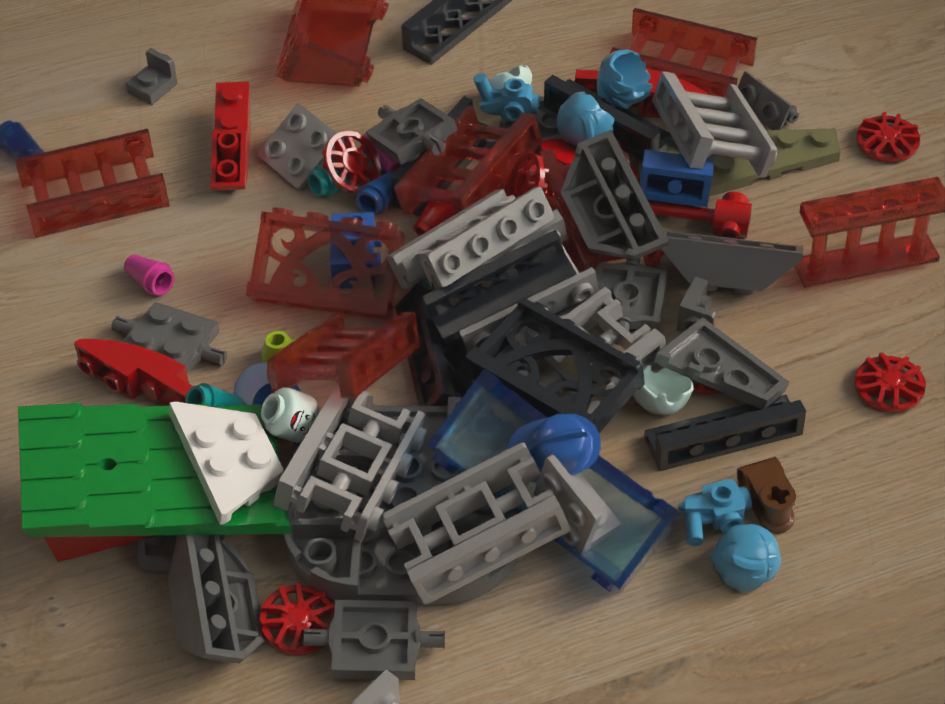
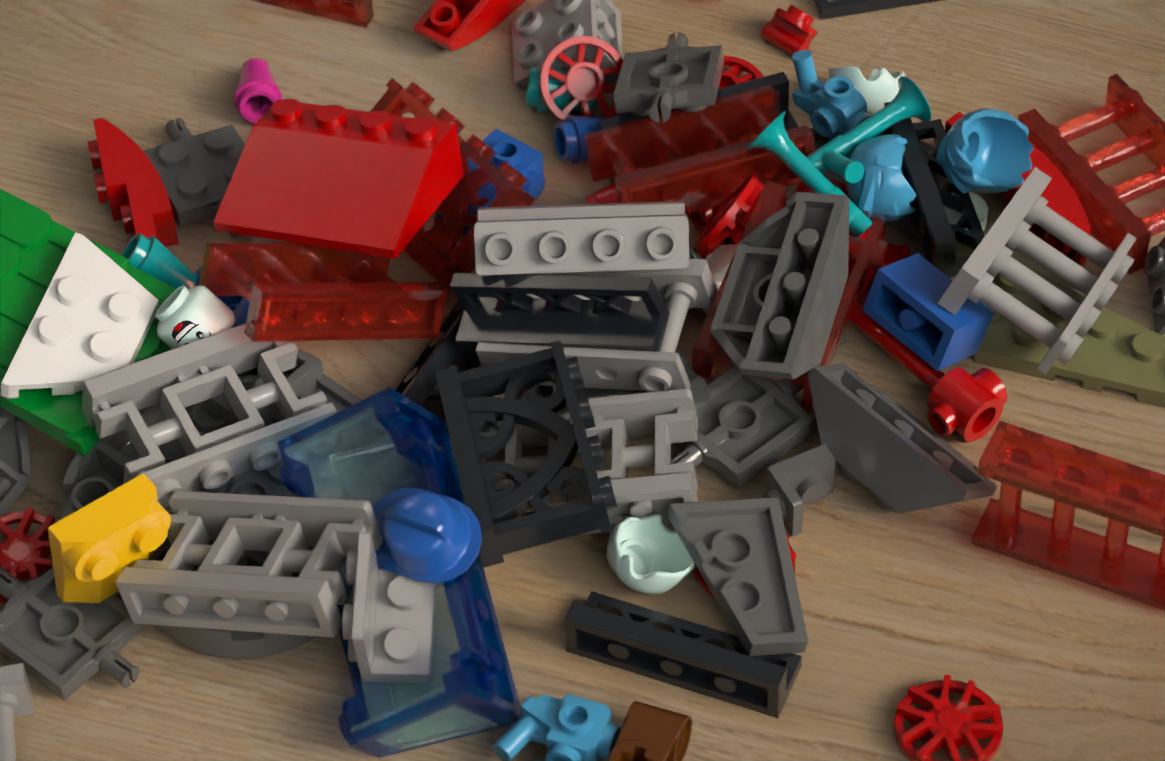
camera: 40 degrees right, 0 degrees up
none -> yellow slope [48,473,171,603]
none -> red slope [213,99,464,259]
none -> teal piece [747,111,873,239]
none -> red plate [761,5,818,55]
none -> teal piece [806,76,932,184]

